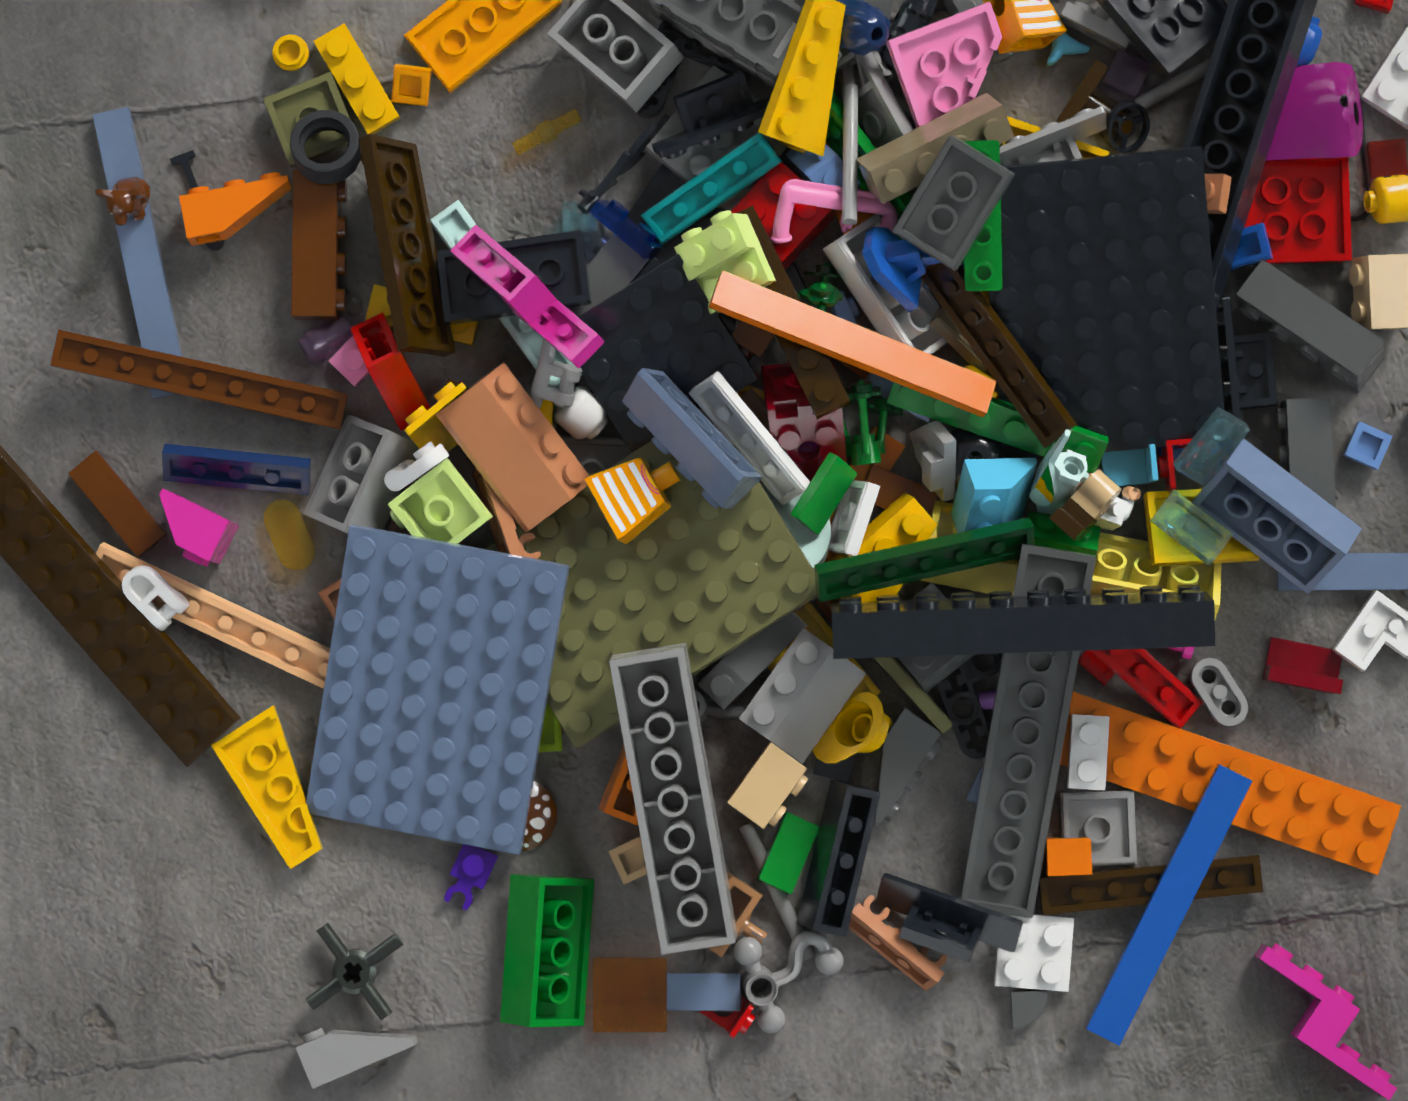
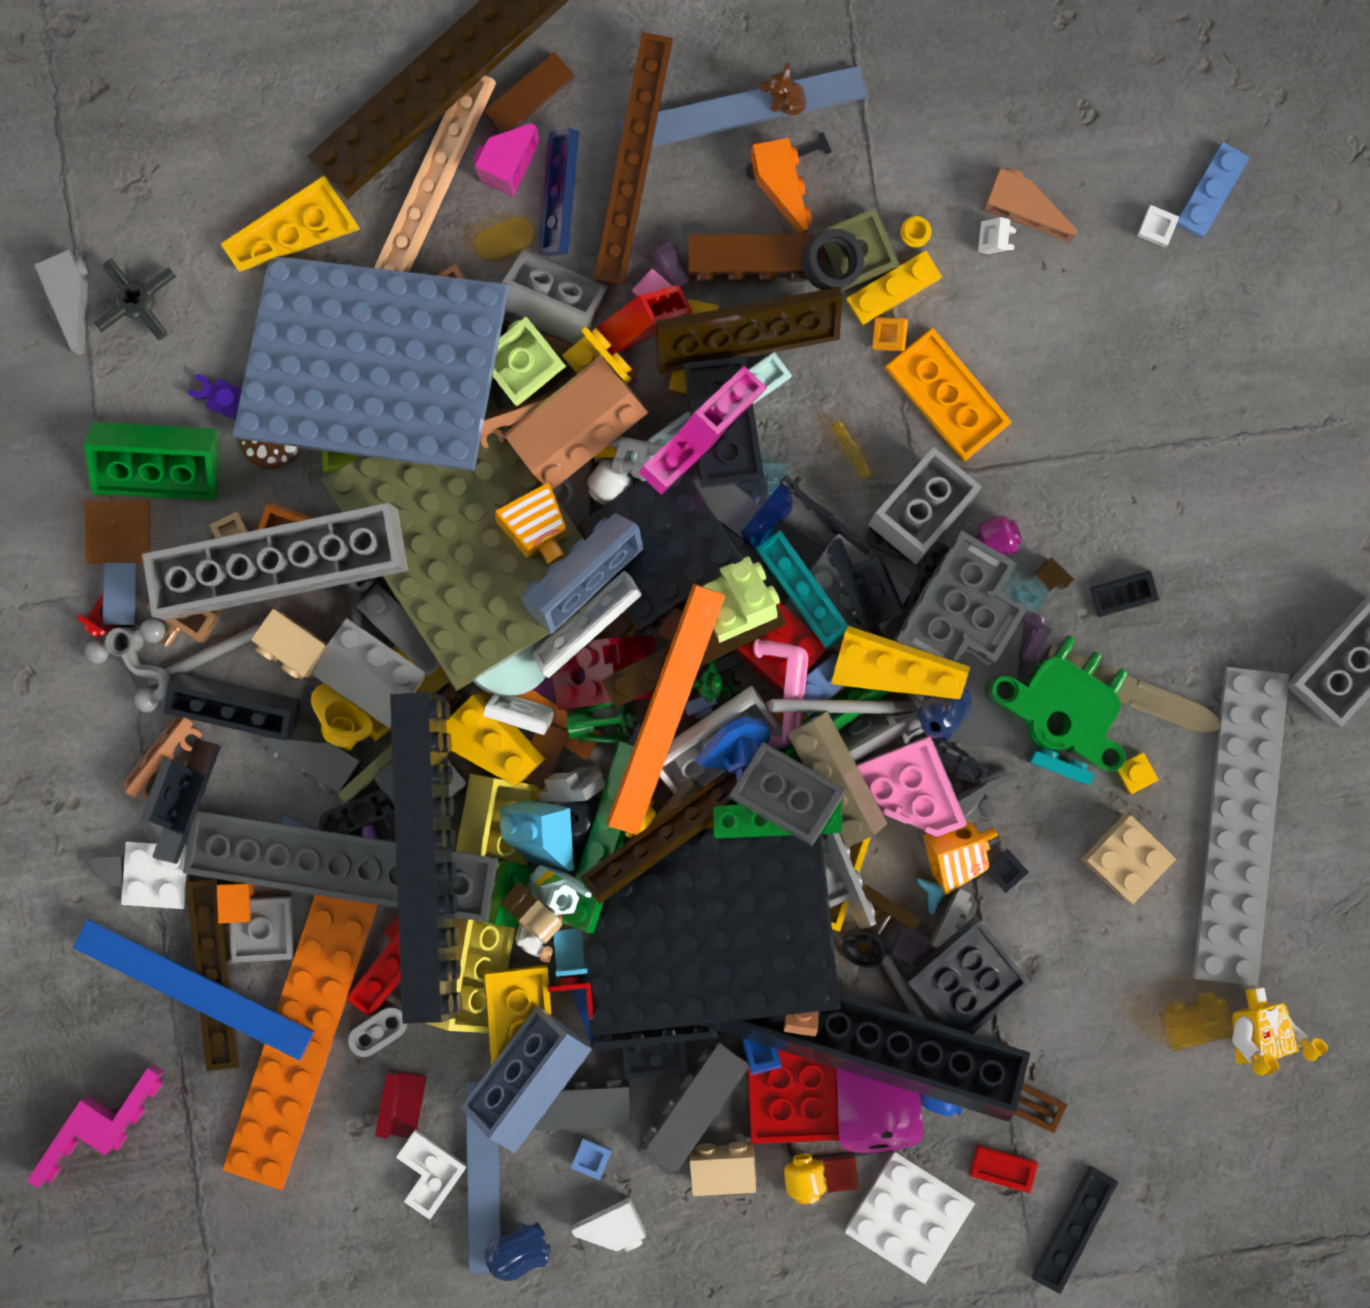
camera: 80 degrees right, 0 degrees up
white plate [122,565,189,631] -> none
white plate [384,442,450,491] -> none
green tile [756,812,819,895] -> none
green tile [790,452,858,535] -> none
dark green plate [814,517,1034,602] -> none
white plate [1067,714,1110,791] -> none
clear light blue plate [1150,489,1233,566] -> none
clear light blue plate [1173,407,1250,486] -> none

